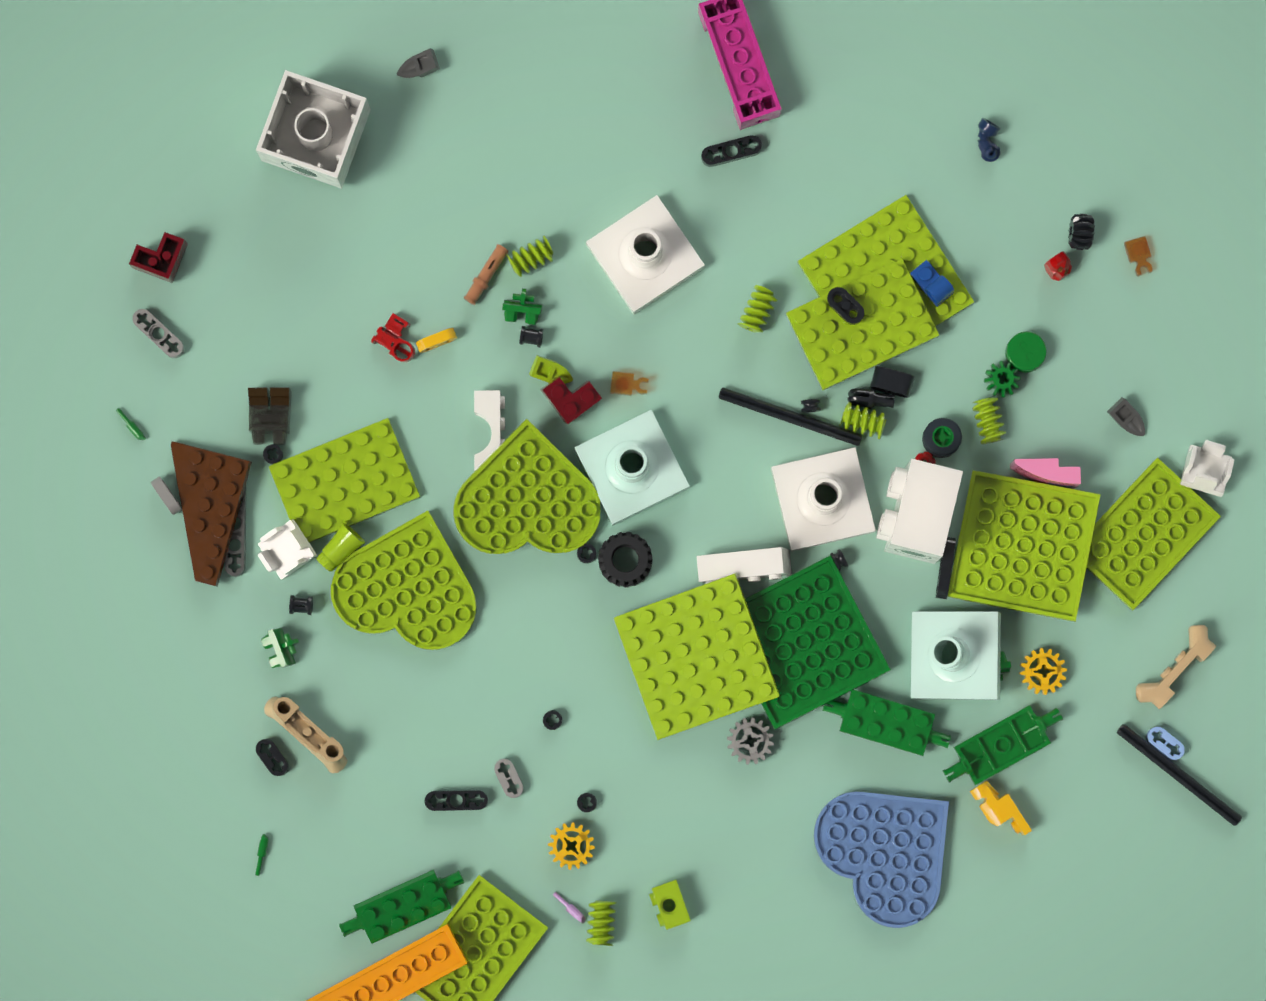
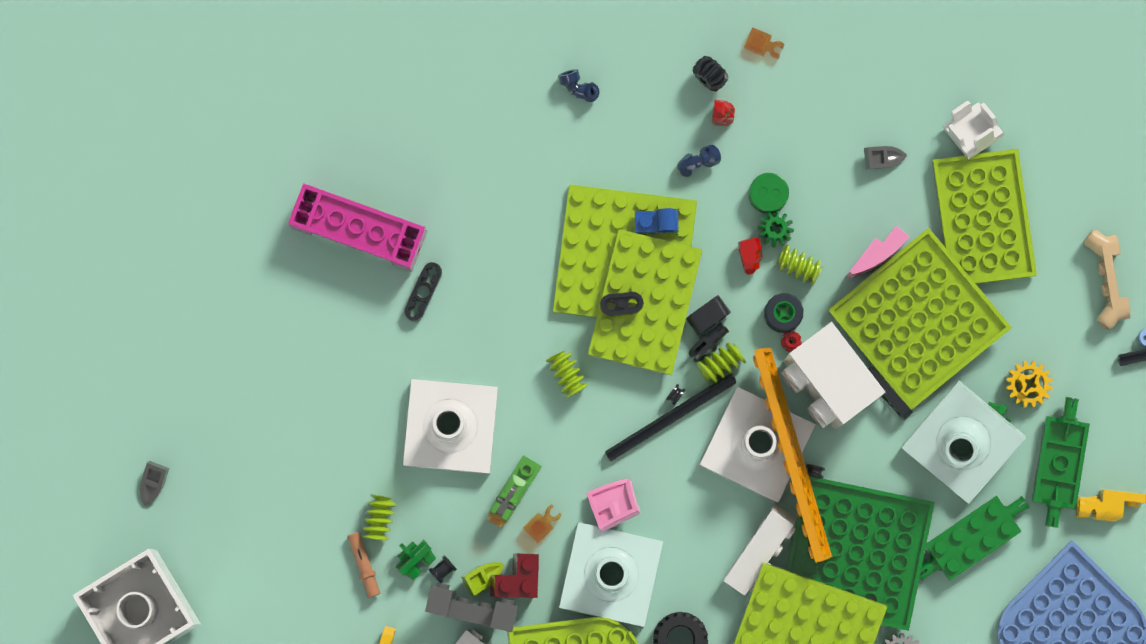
camera: 50 degrees left, 0 degrees up
none -> dark grey wedge [425,582,518,632]
none -> bright green plate [487,455,542,528]
none -> bright pink plate [586,479,641,532]
none -> dark blue arm [677,145,721,177]
none -> red rock [738,237,763,275]
none -> light orange plate [753,348,832,563]

